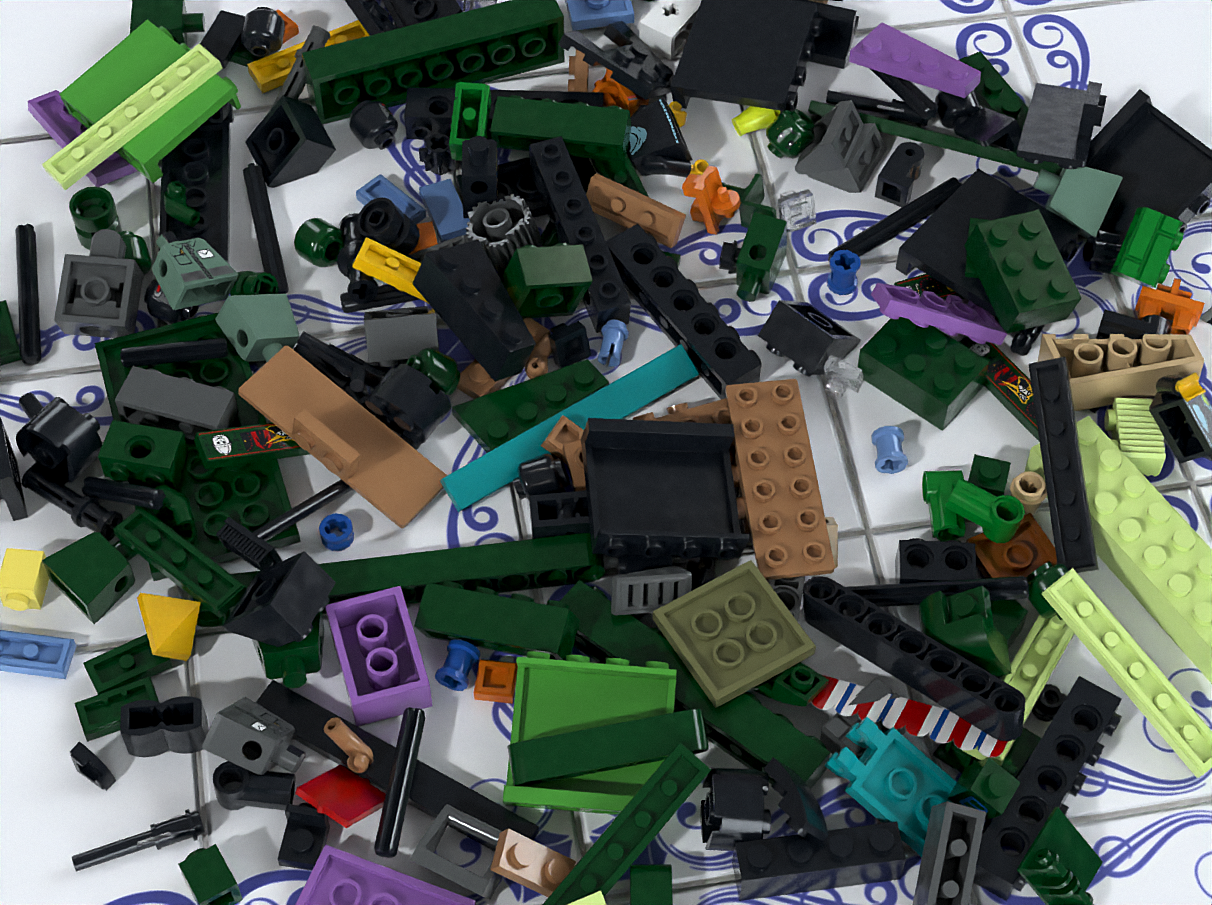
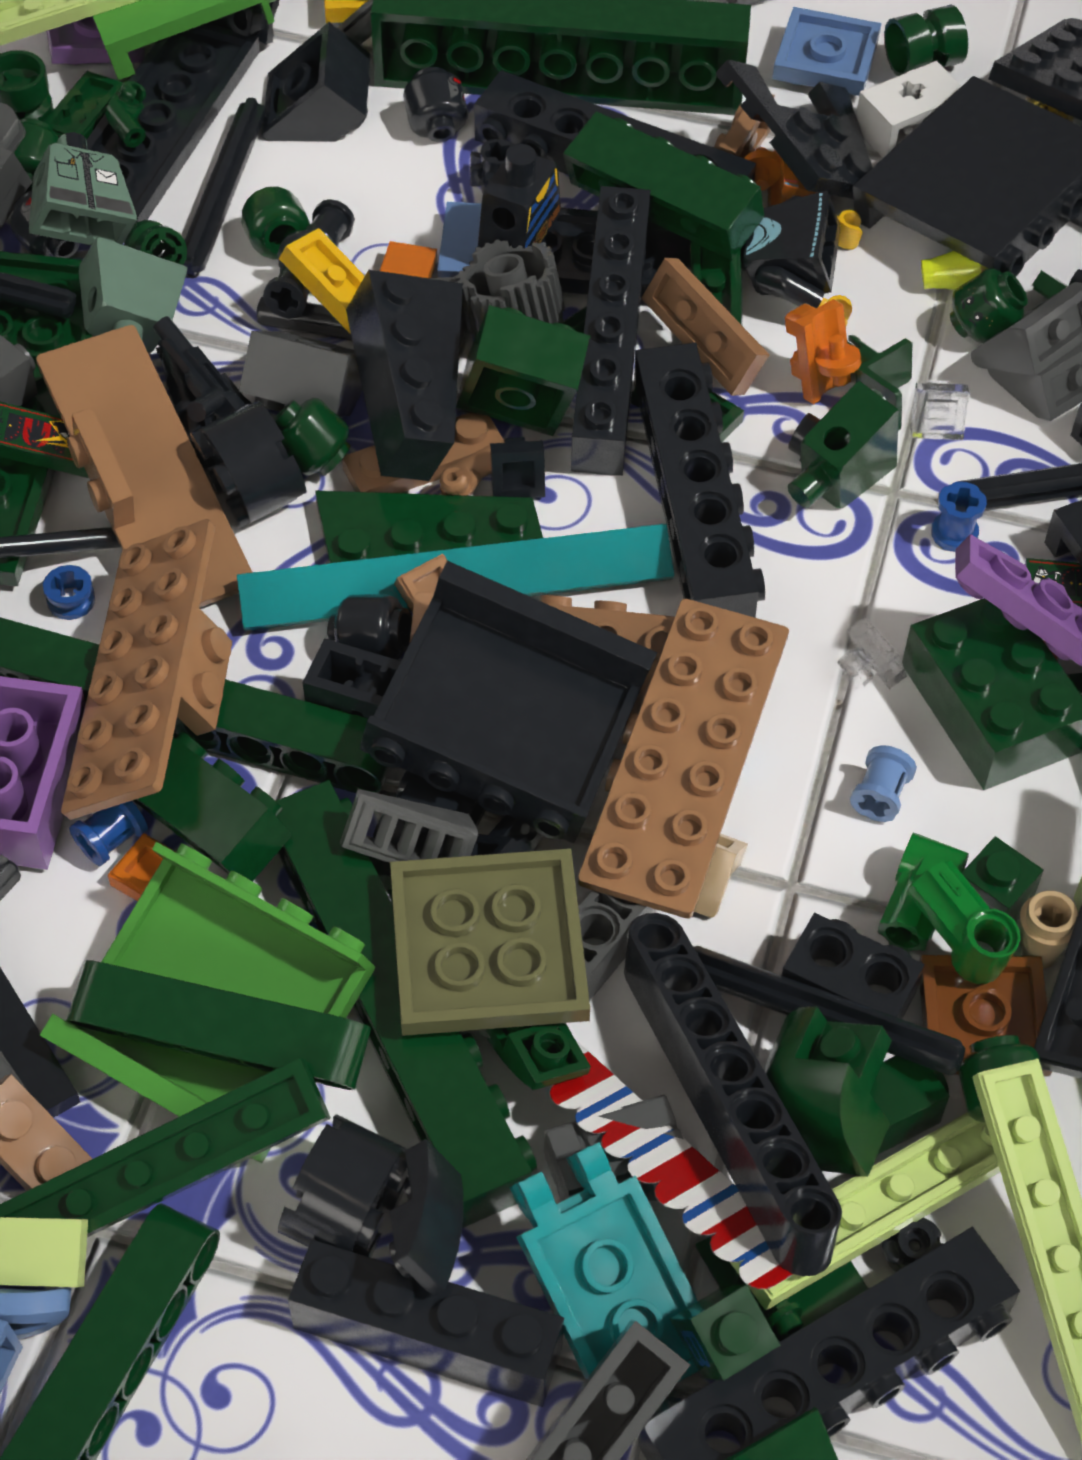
camera: 25 degrees right, 0 degrees up
medium blue tile [356,174,426,224] -> none
black wheel [357,198,420,256] -> none
green brick [449,82,492,161] -> none
medium blue pin [598,320,629,367] -> none
black slope [758,300,861,377] -> none
none -> dark green plate [43,71,123,140]
none -> medium nougat bracket [61,519,233,820]

